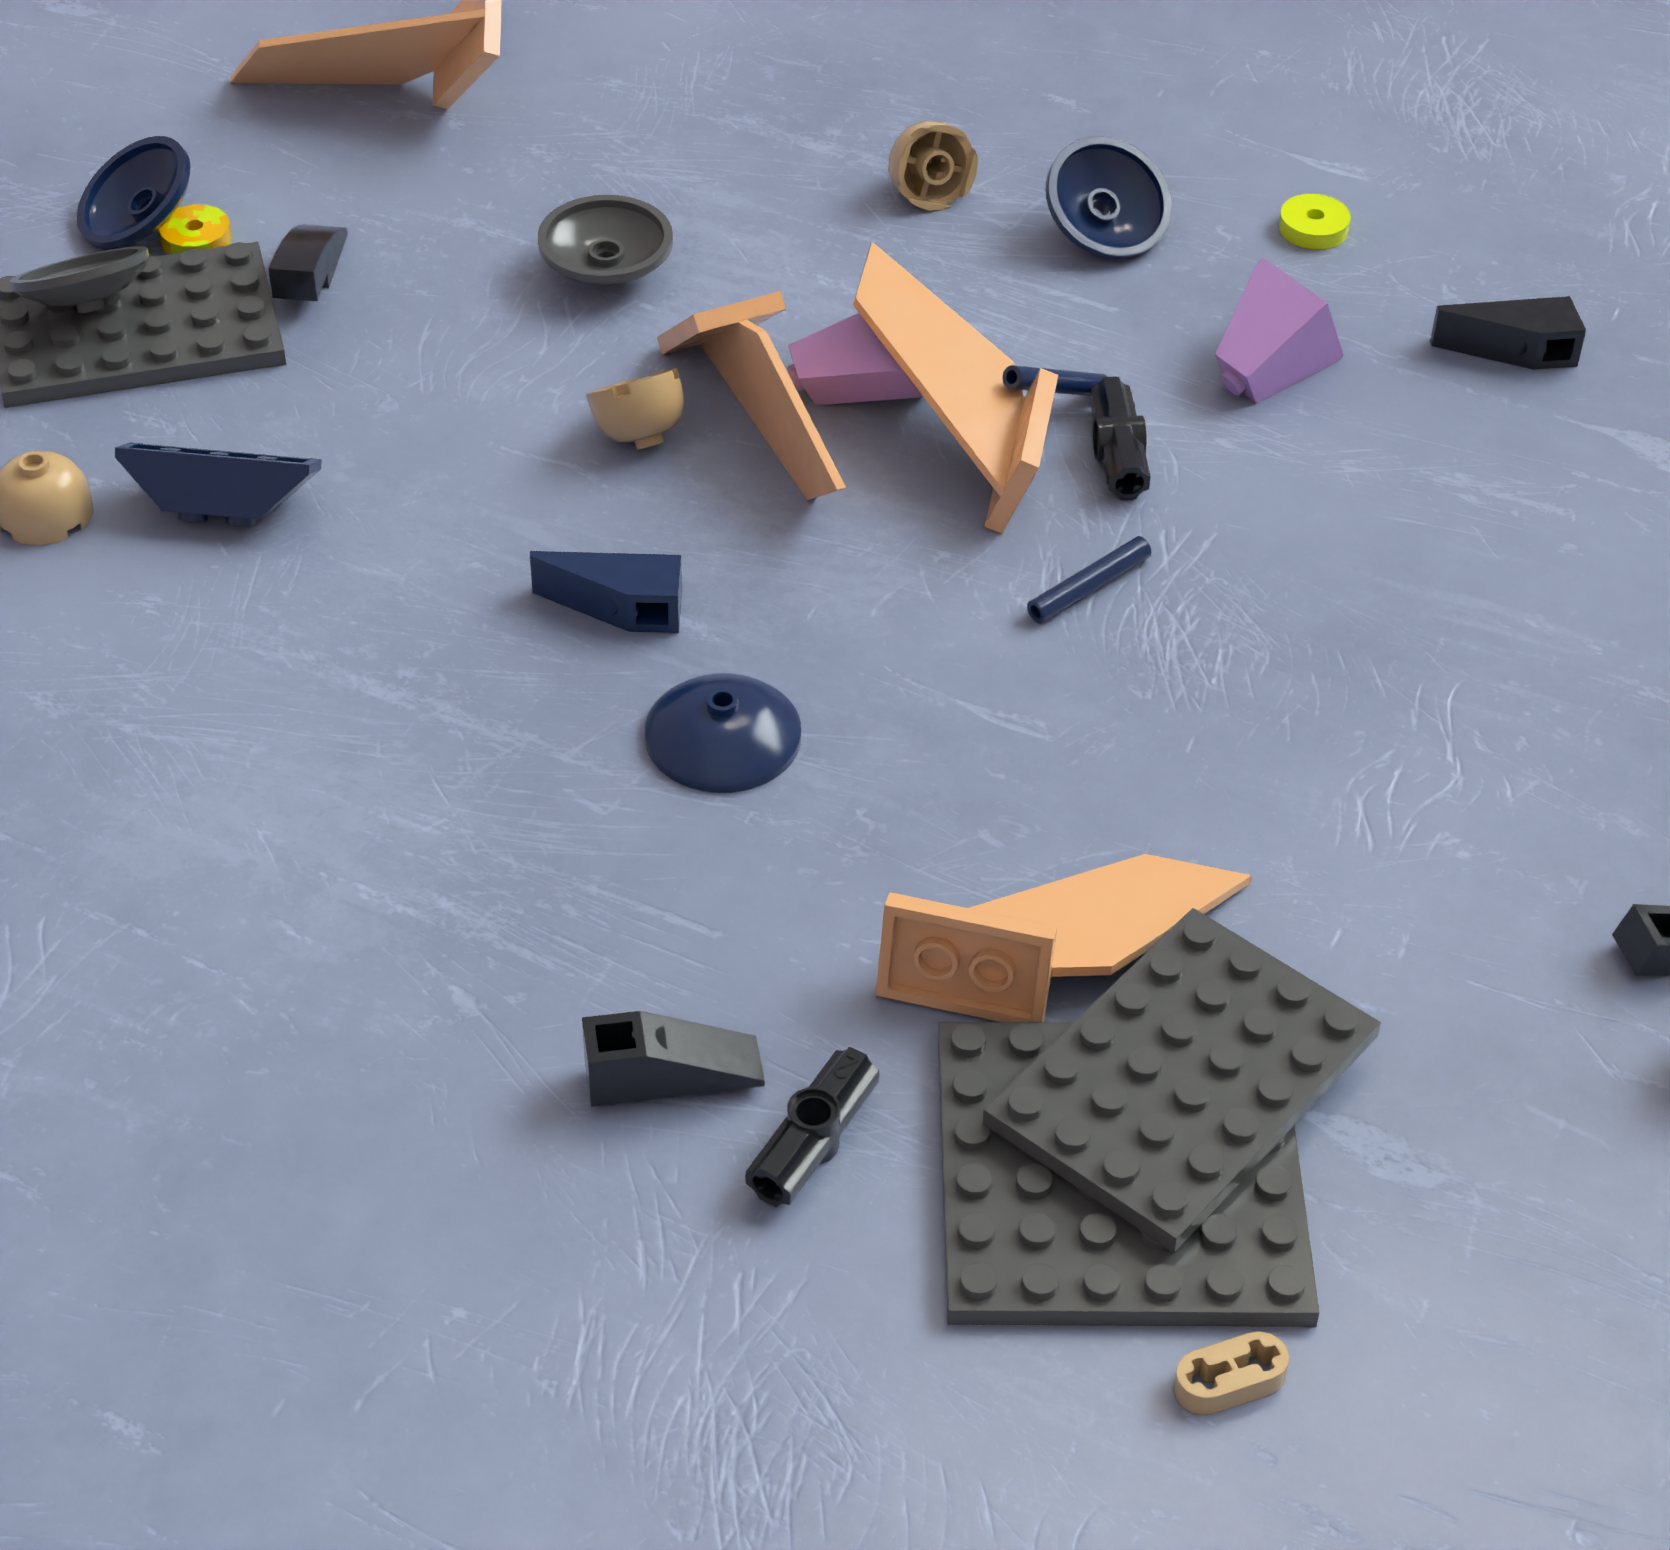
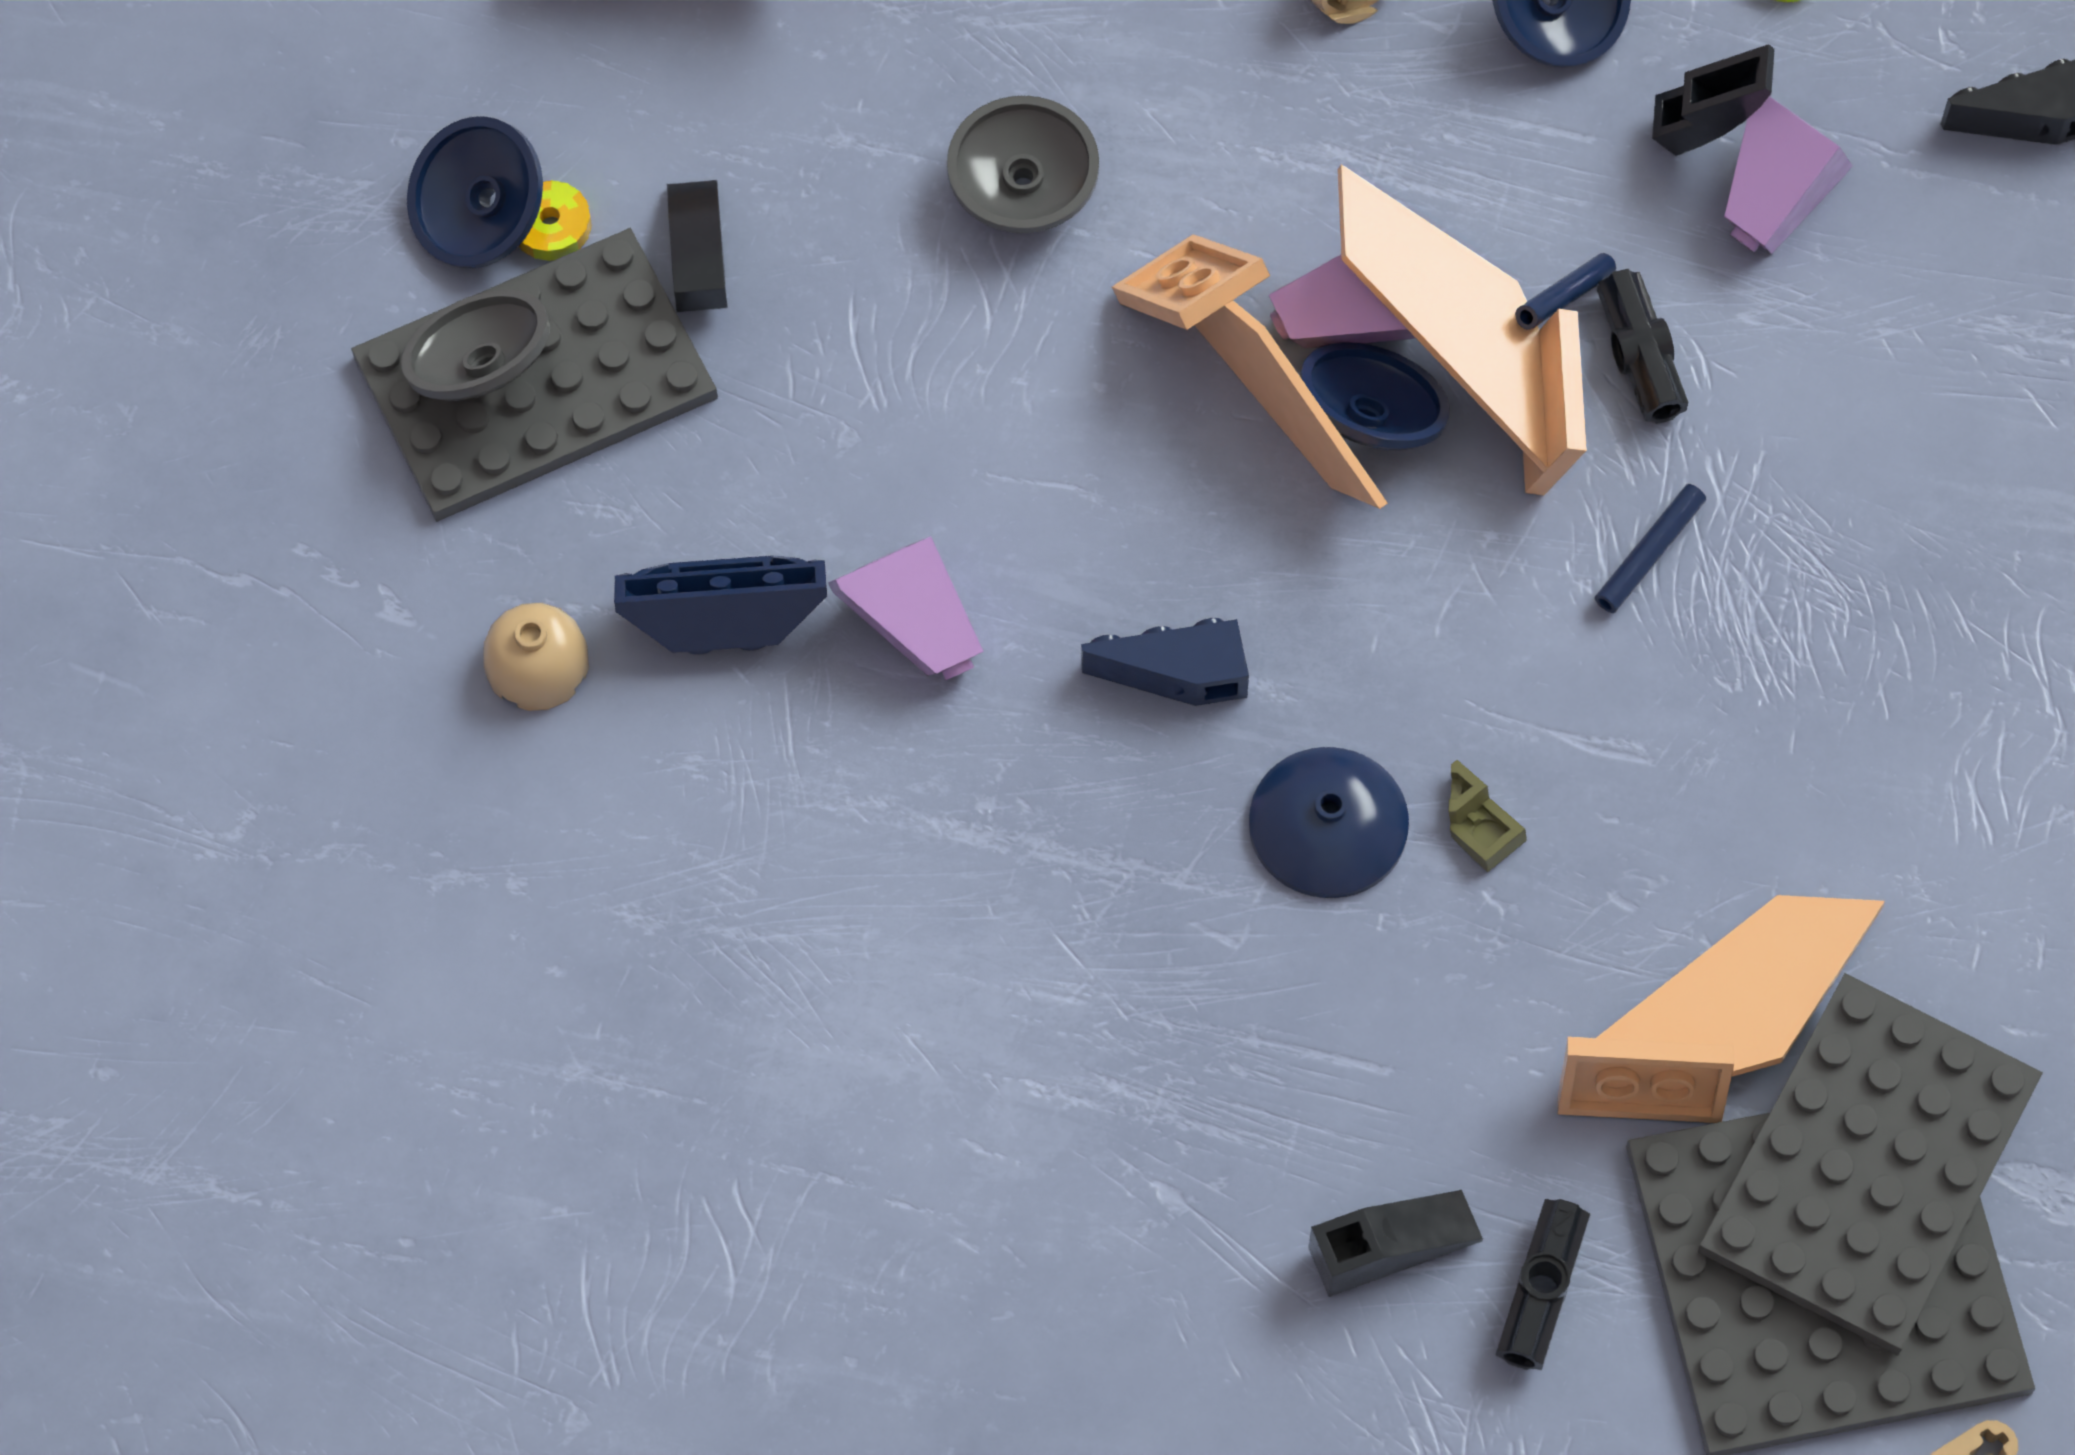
camera: 10 degrees left, 20 degrees up
tan cylinder [586,368,684,450] -> none
none -> lavender slope [828,536,984,680]
none -> dark blue dish [1299,342,1450,451]
none -> olive slope [1448,760,1527,872]
none -> black slope [1652,44,1775,156]

